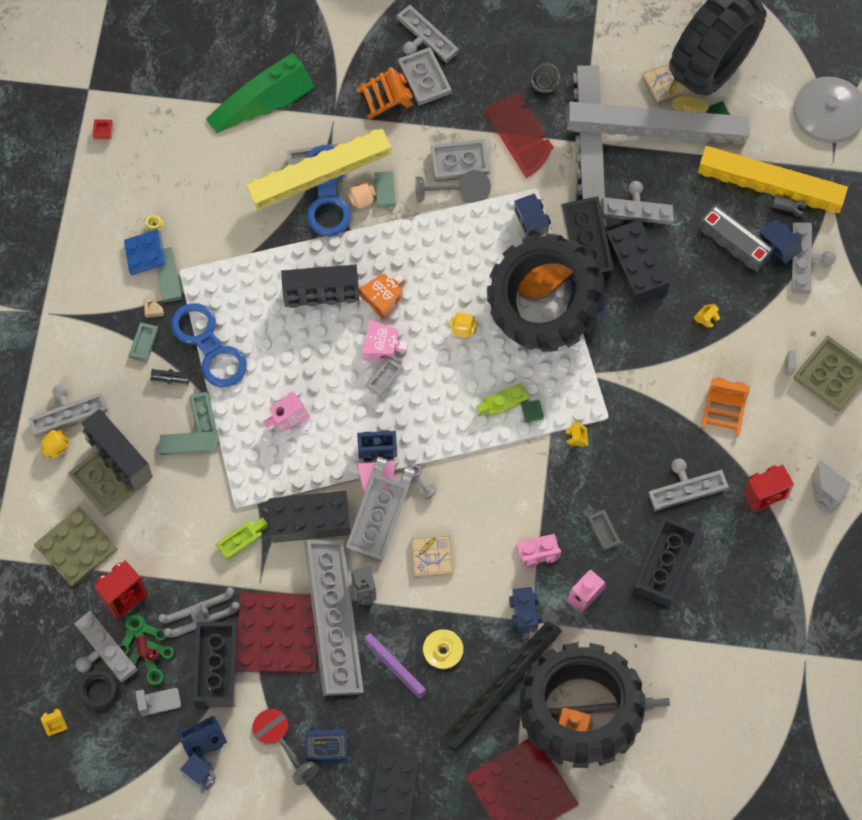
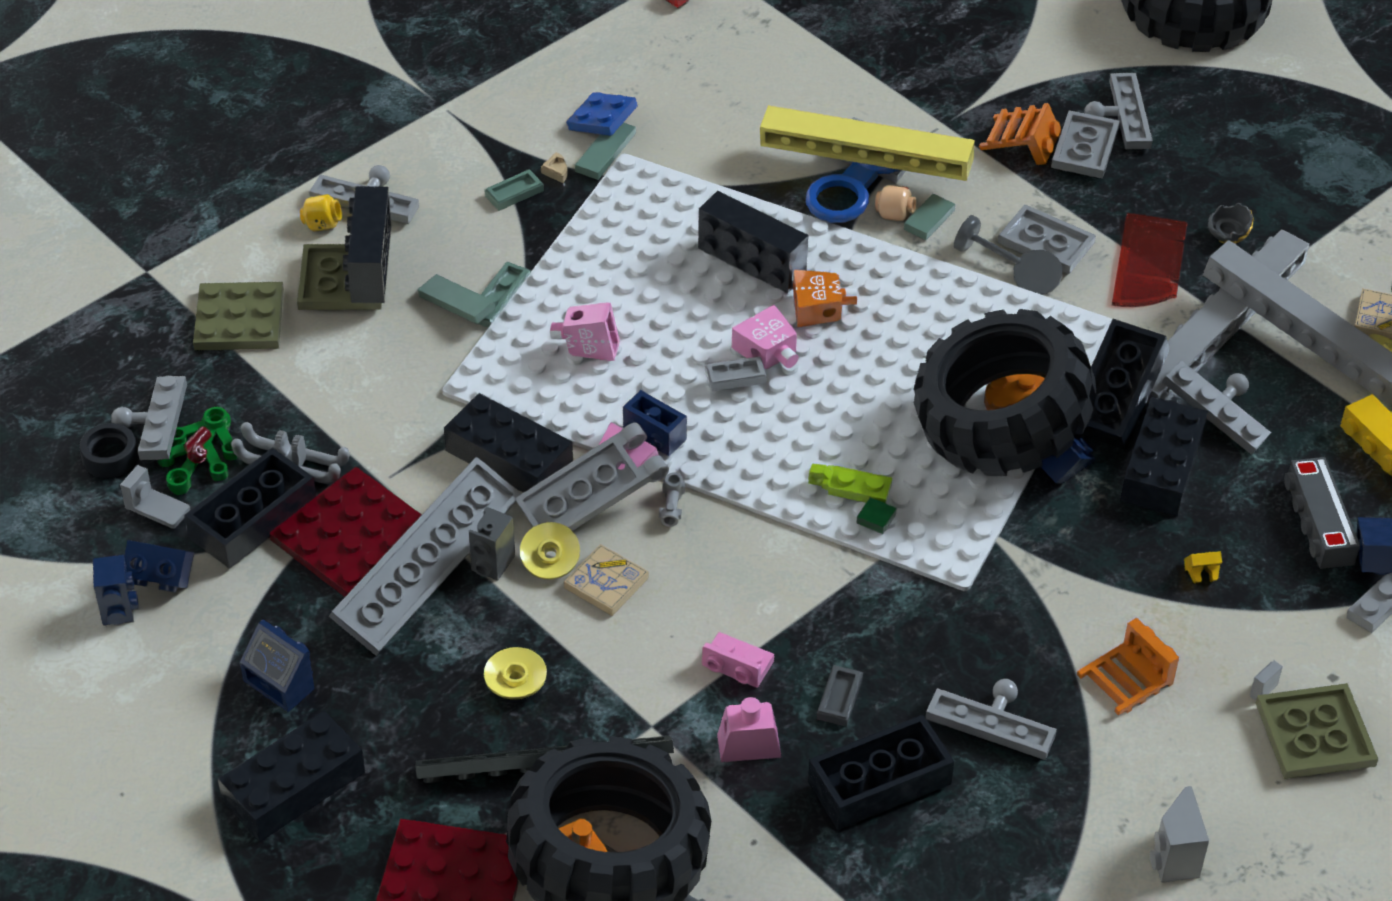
camera: 40 degrees right, 20 degrees down
yellow tile [41,709,67,736] -> none
red brick [94,560,148,620] -> none
light yellow plate [145,215,163,232] -> none
black pin [150,369,190,385] -> none
blue bar [171,303,247,387] -> none
green wedge [206,53,315,133] -> none
lime hinge [215,518,269,561] -> none
piece [253,709,319,785] -> none
medium lavender tile [365,633,426,699] -> none
yellow head [449,312,478,338] -> none
dark blue brick [509,587,541,634] -> none
dark blue brick [513,193,551,237] -> none
yellow tile [566,422,588,447] -> none
red brick [743,464,794,513] -> none
none -> light yellow dish [520,522,580,579]

